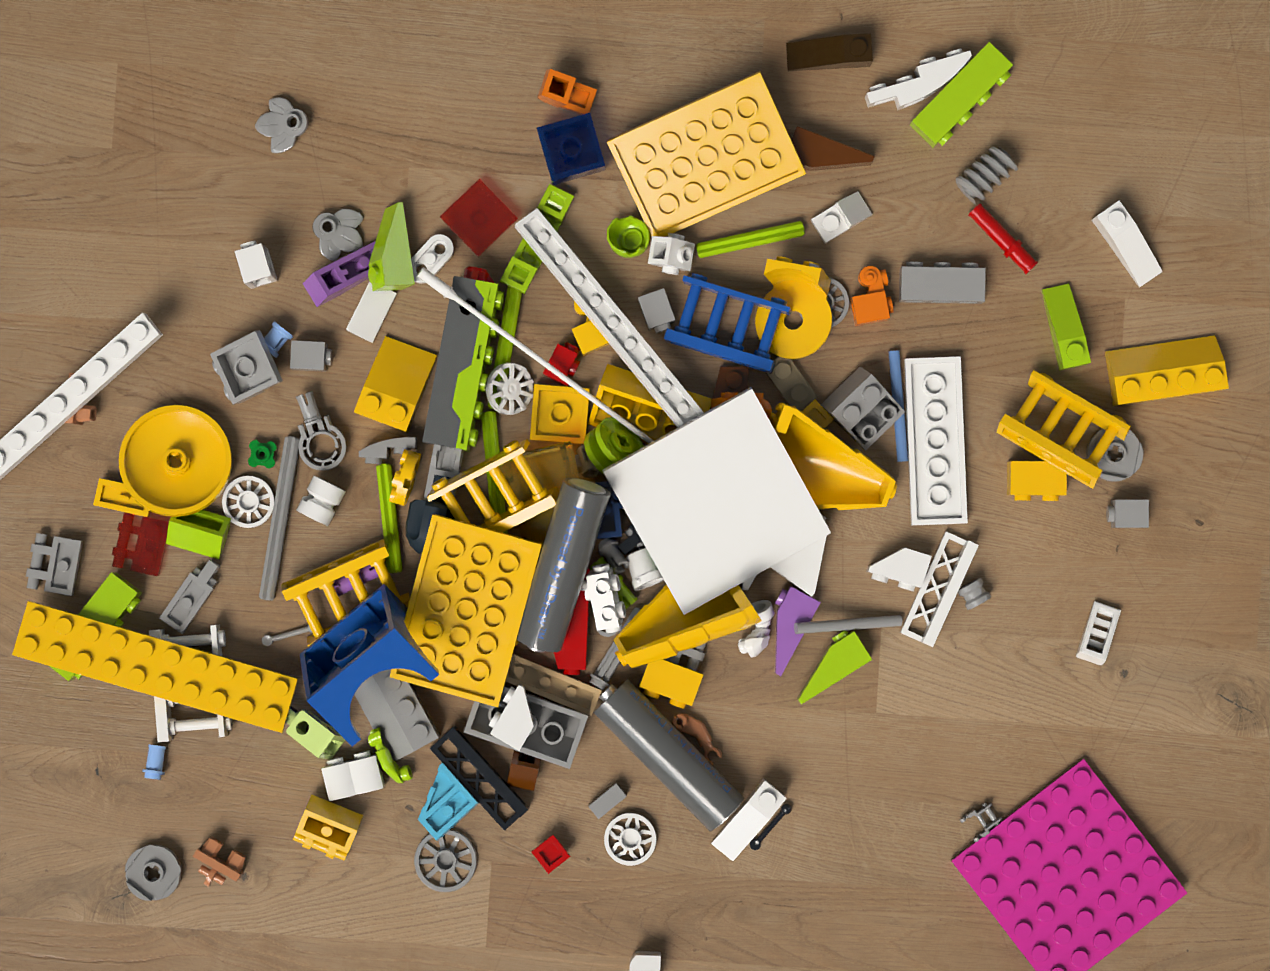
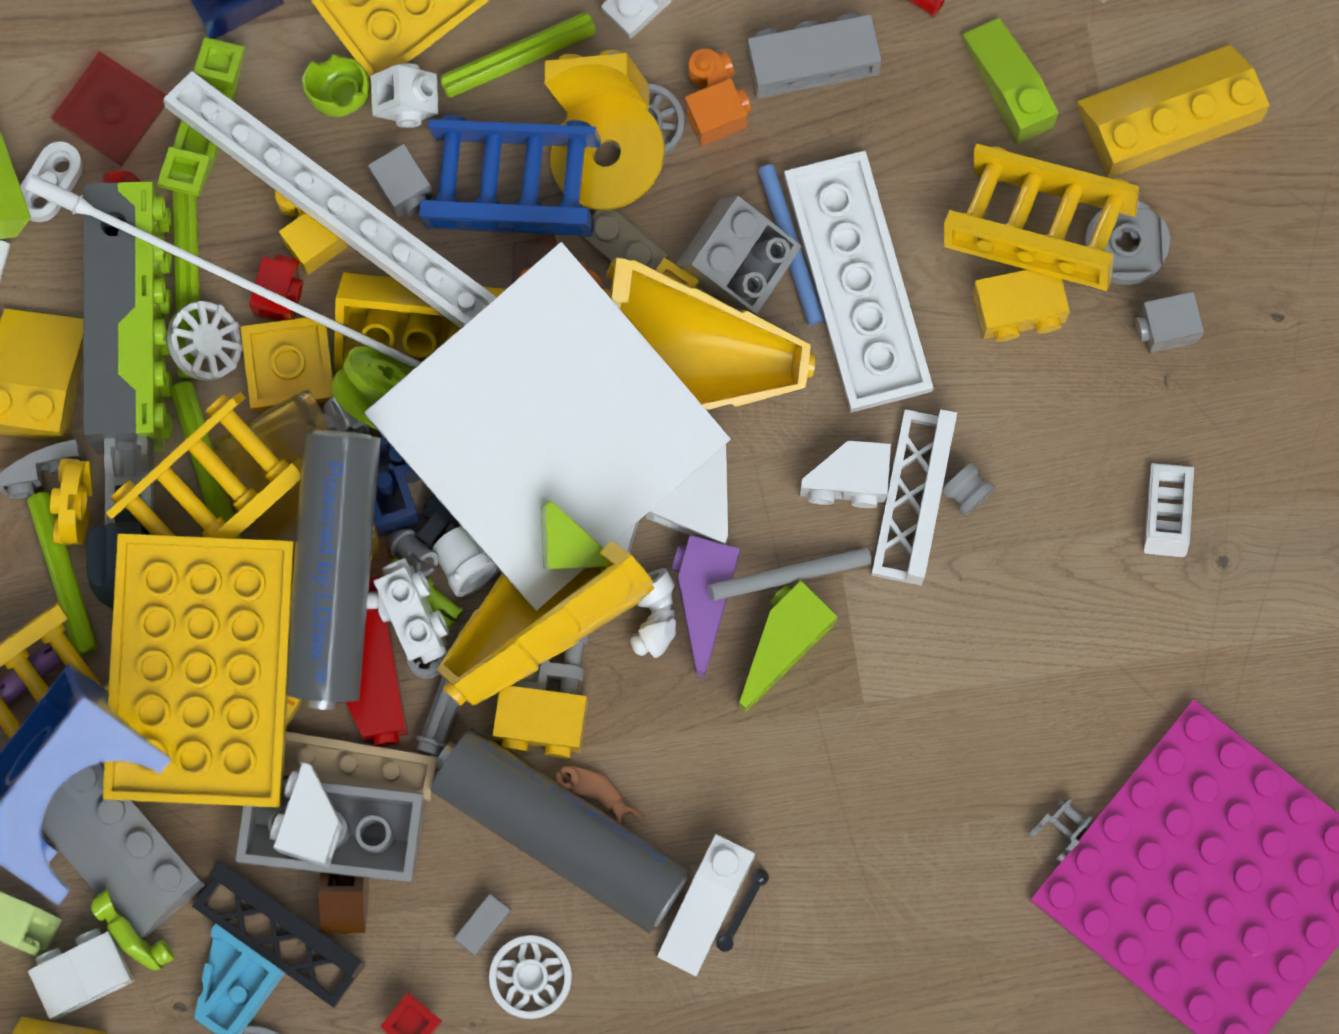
camera: 10 degrees left, 10 degrees down
none -> lime slope [541,500,610,569]

